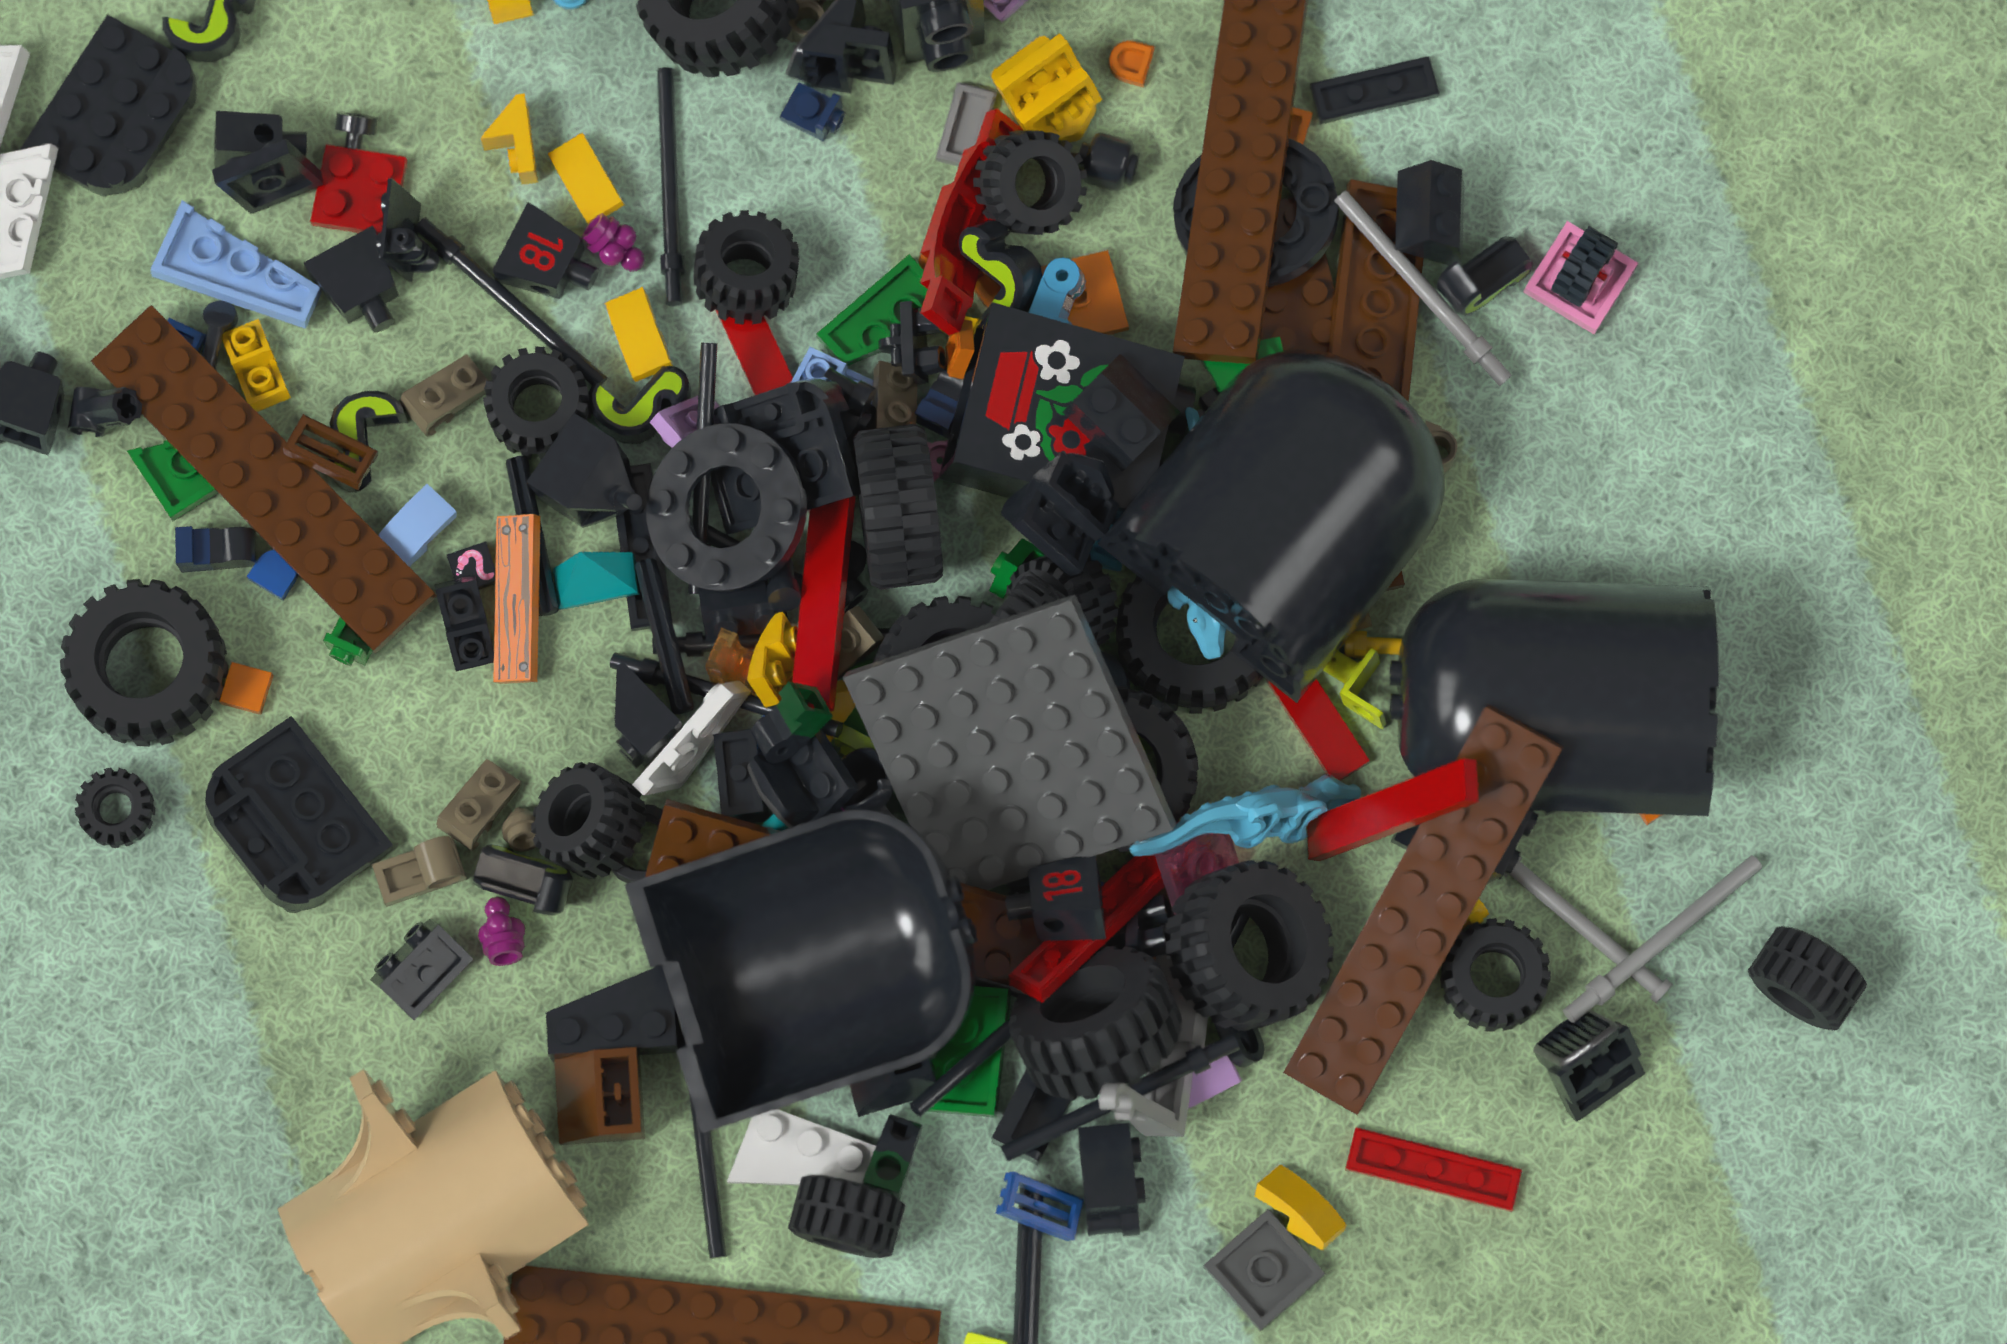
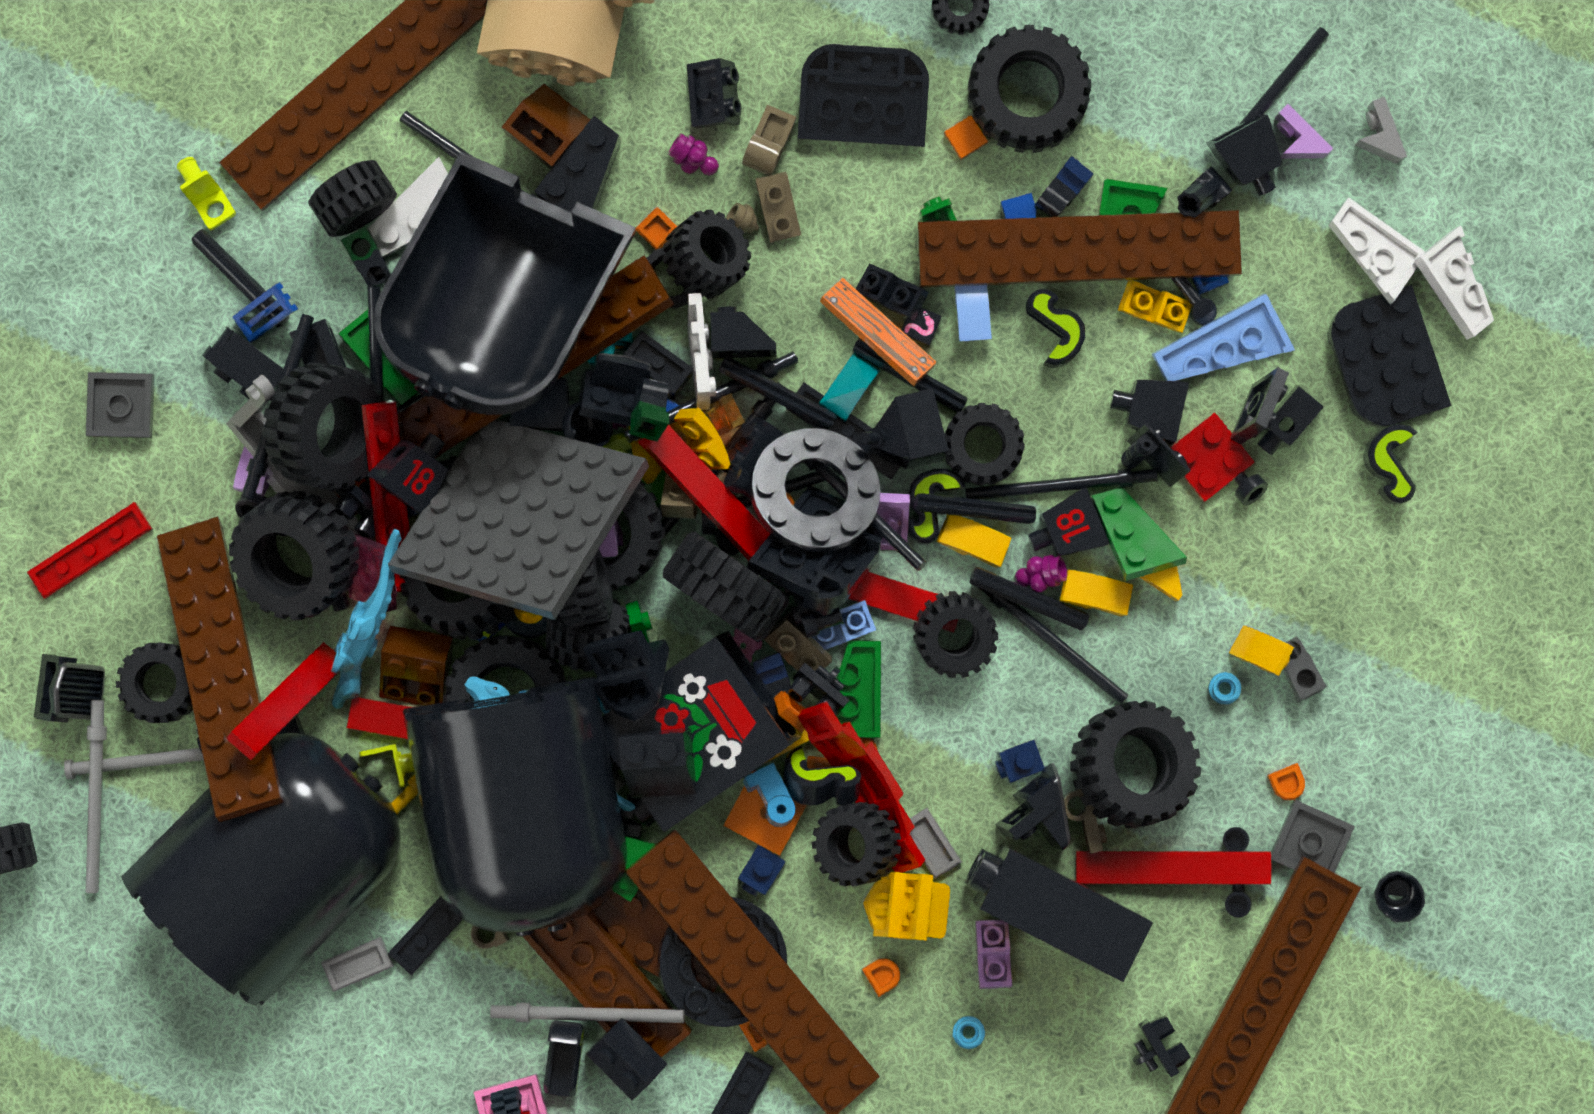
camera: 135 degrees right, 10 degrees up
reddish brown tile [283,414,378,490] -> none
dark tan plate [400,354,489,437] -> none
black animal [473,844,574,916] -> none
black head [1078,132,1140,191] -> none
yellow slope [1254,1164,1347,1251] -> none
none -> light grey tile [321,936,394,992]
none -> reddish brown slope [379,625,453,705]
none -> black tile [388,896,462,975]
none -> orange tile [636,207,677,250]
none -> dark blue bracket [738,844,786,897]
none -> black axle [914,493,1036,524]
none -> black axle [969,567,1089,630]
none -> green wing [1091,488,1187,581]

